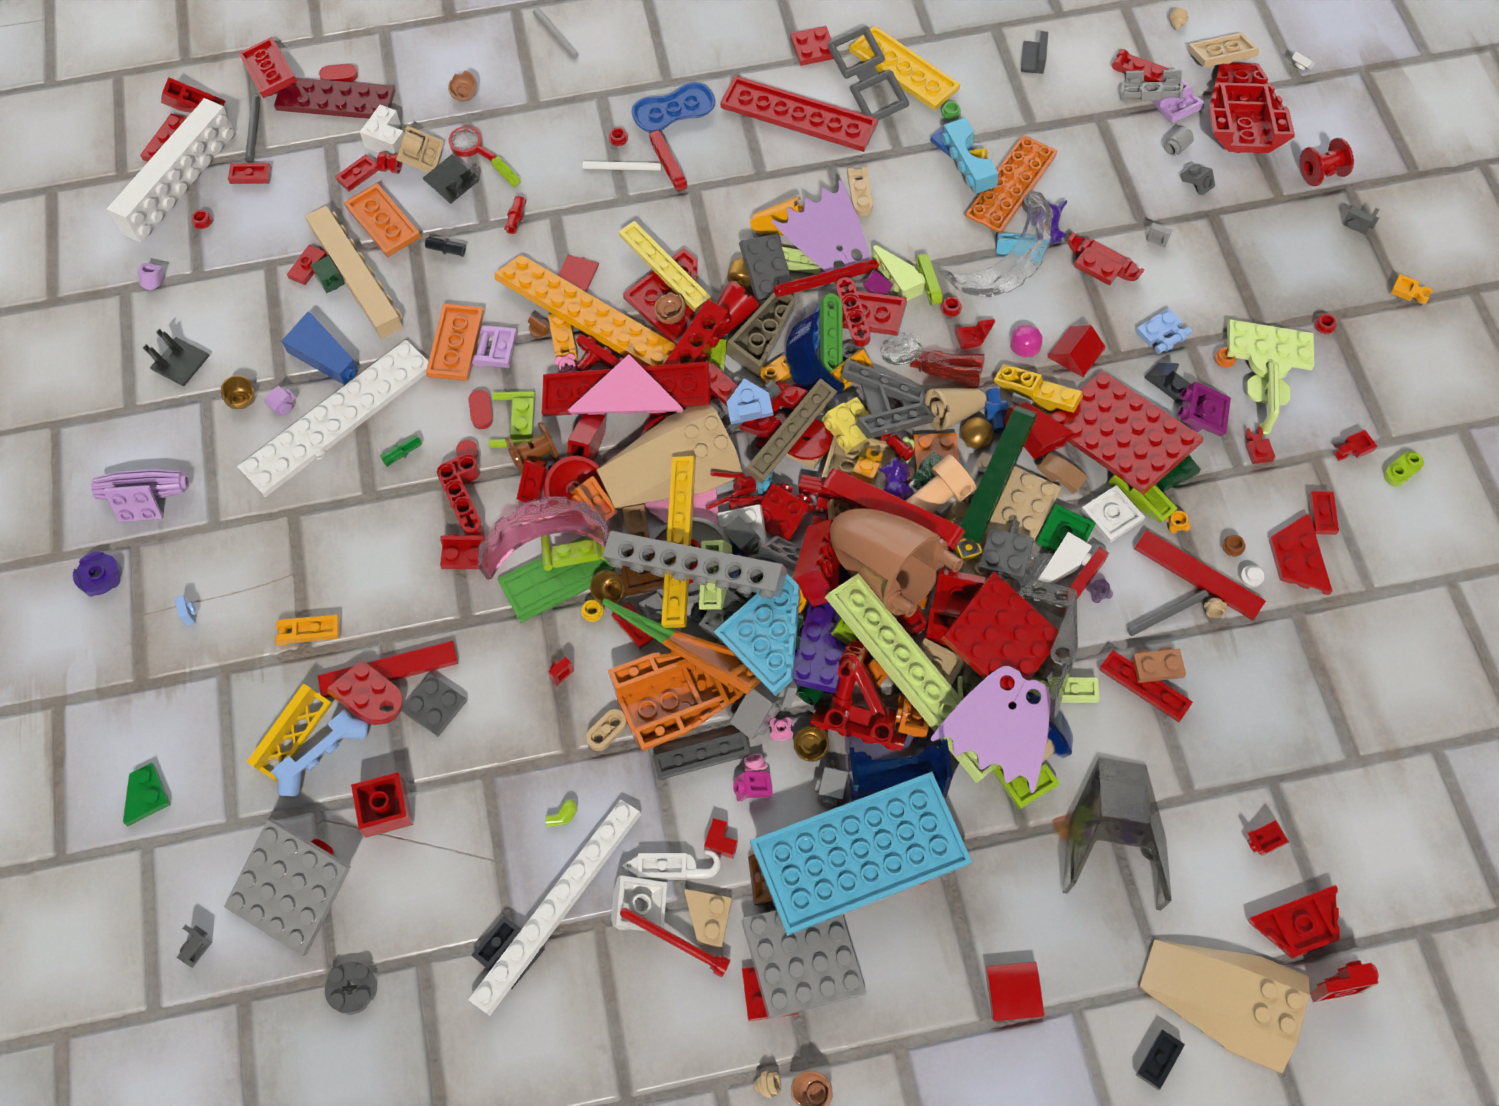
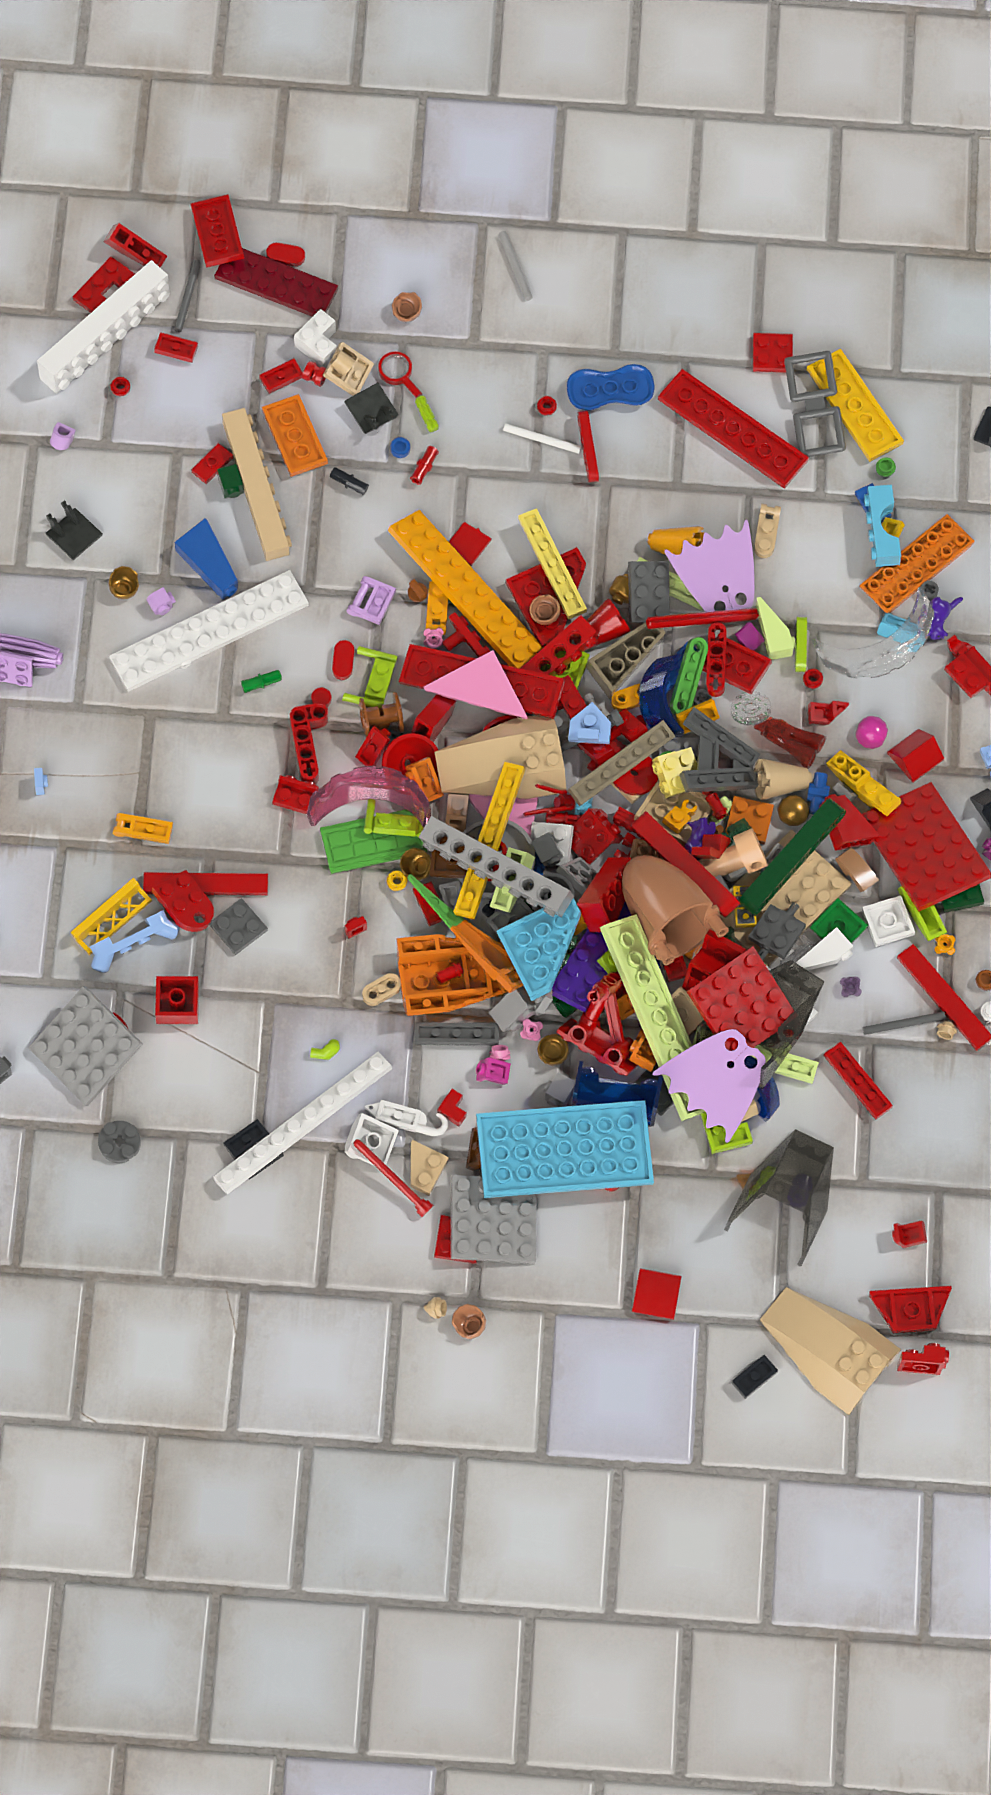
camera: 10 degrees right, 5 degrees up
orange plate [426,304,485,381] -> none
red beam [1052,547,1110,619] -> none
nougat bracket [1130,647,1186,683] -> none
none -> blue tile [390,437,410,458]
none -> red pin [435,962,463,984]
none -> red slope [691,834,731,859]

